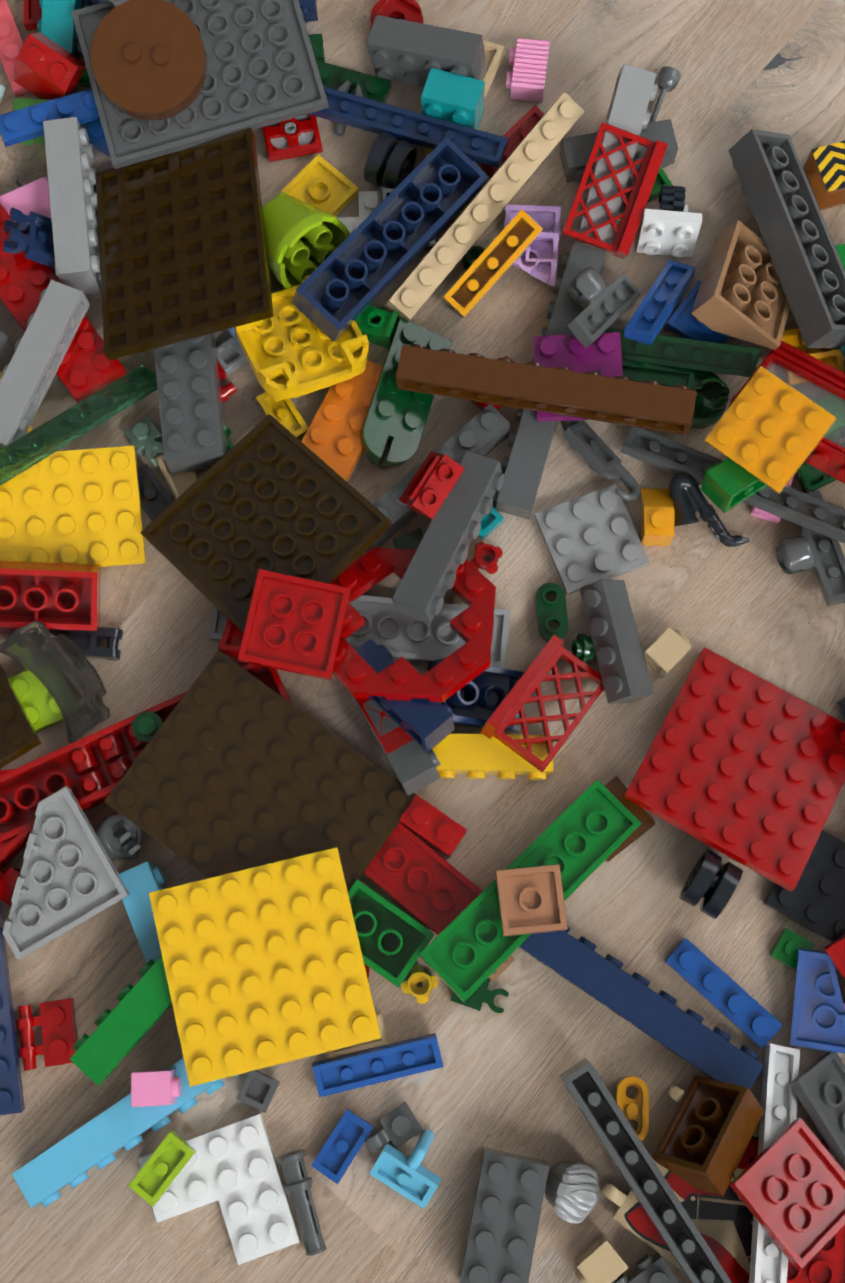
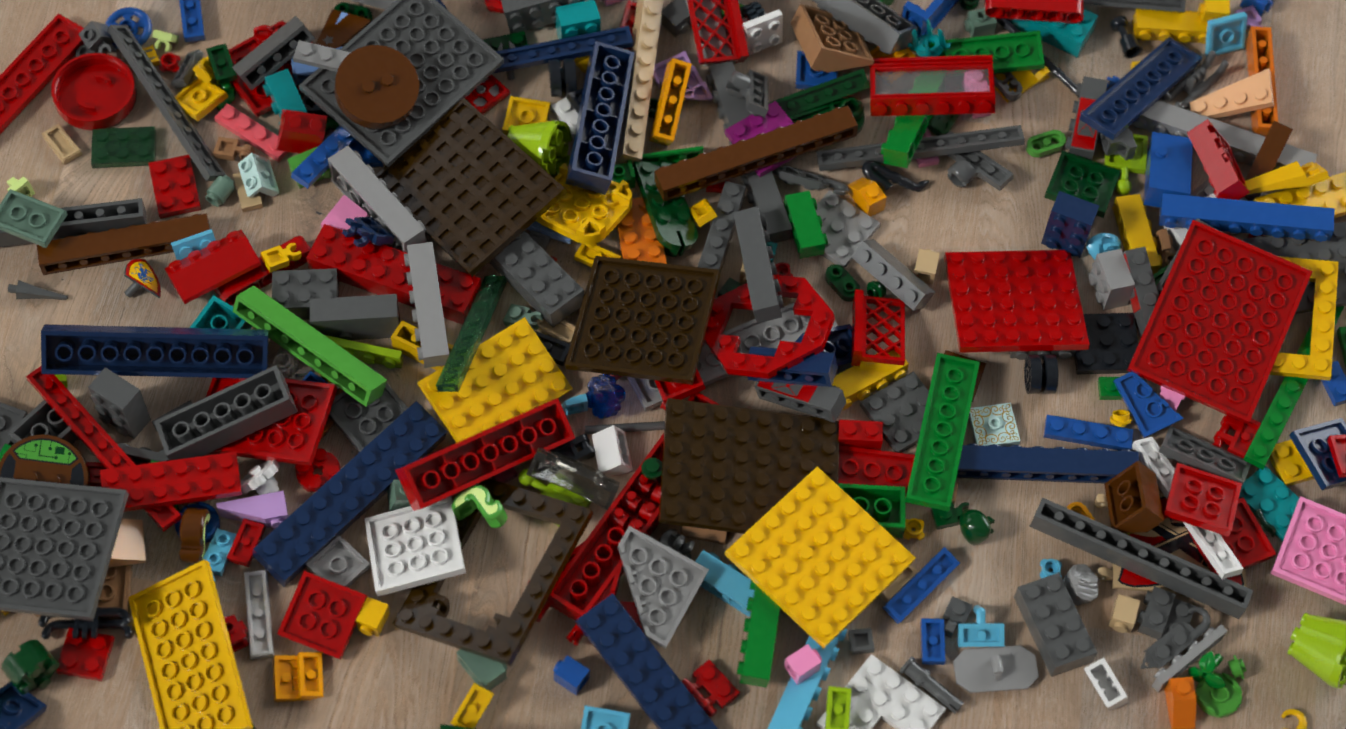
camera: 40 degrees left, 15 degrees down
red plate [238,569,351,681] -> none
red window [398,451,465,519] -> none
nougat plate [495,865,568,937] -> none
blue plate [624,260,696,345] -> none
light orange plate [705,366,837,494] -> none
none -> medium azure slope [561,394,588,422]
none -> dark grey piece [585,421,665,434]
none -> clear blue plant [586,374,626,419]
none -> white brick [592,425,633,476]
none -> green slope [641,146,704,164]
none -> yellow plate [689,199,718,227]
none -> green brick [784,191,828,259]
none -> dark grey plate [860,371,929,453]
none -> light grey shield [953,645,1039,693]
none -> dark green piece [959,509,995,546]
none -> light aqua plate [969,403,1020,447]
none -> medium azure plate [1039,559,1062,579]
none -> yellow plate [1110,409,1132,427]

